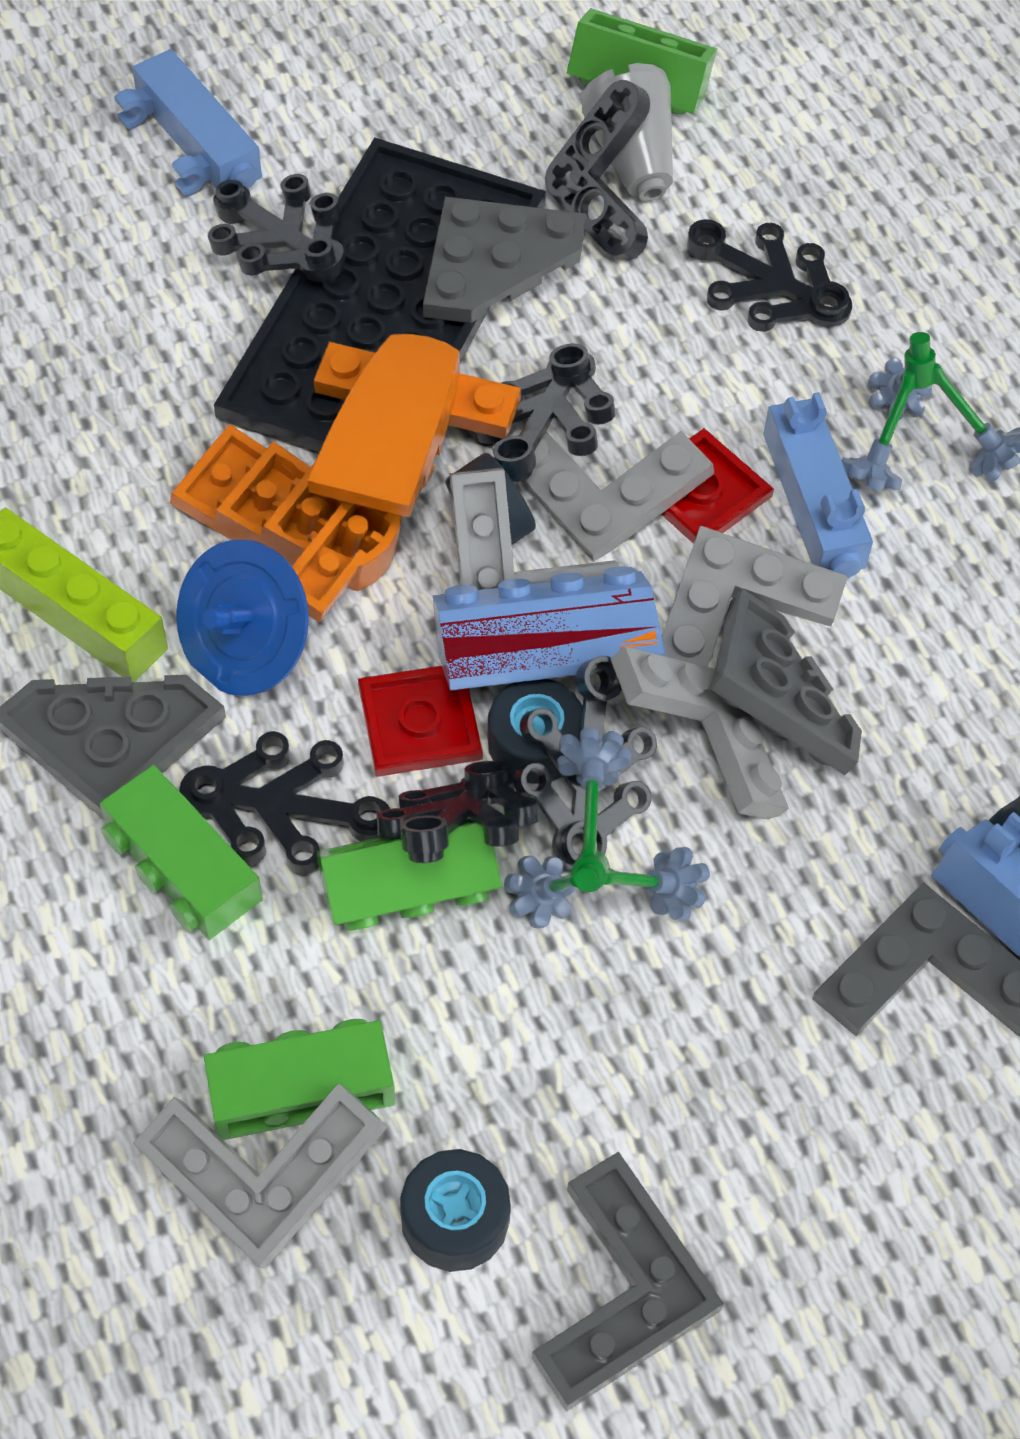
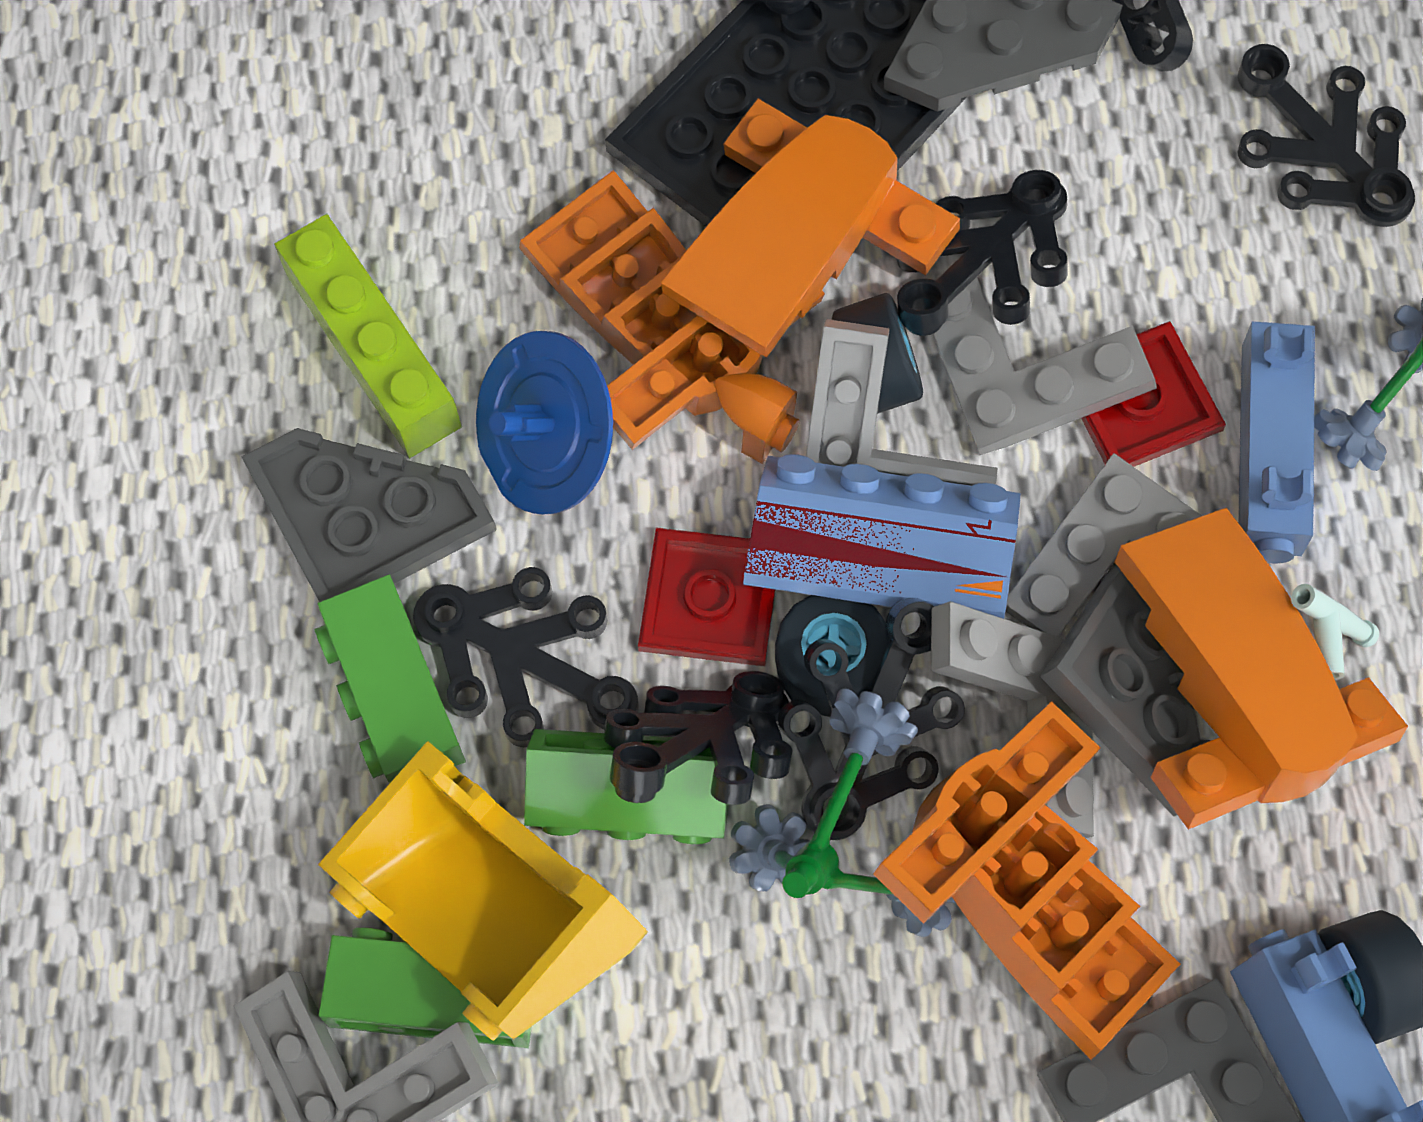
camera: 25 degrees right, 10 degrees up
none -> yellow windscreen [318,741,648,1041]
none -> orange plate [715,373,800,464]
none -> orange slope [873,701,1181,1060]
none -> orange slope [1115,508,1408,830]
none -> light aqua piece [1291,584,1379,680]

